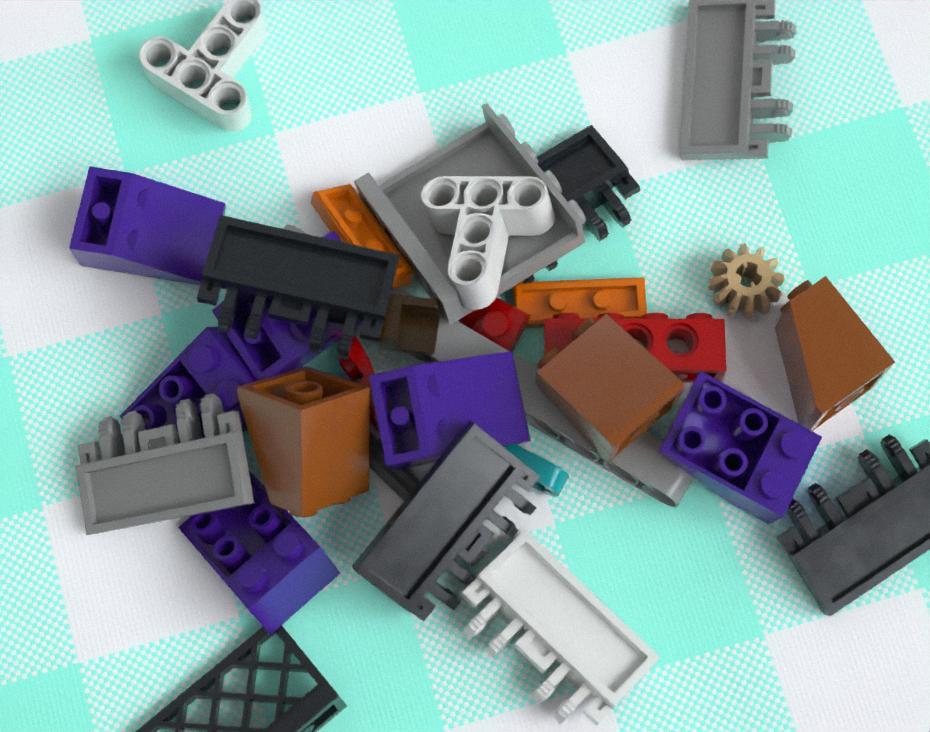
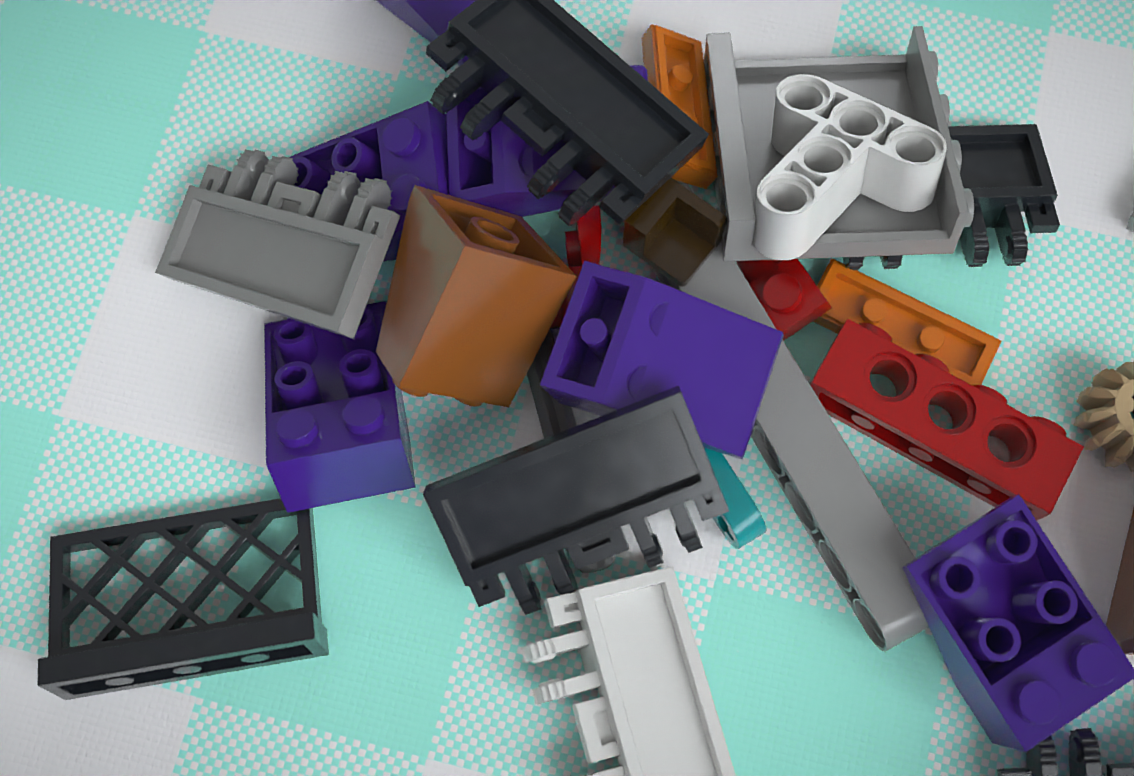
camera: 30 degrees right, 0 degrees up
dark orange slope [535,314,686,464] -> none

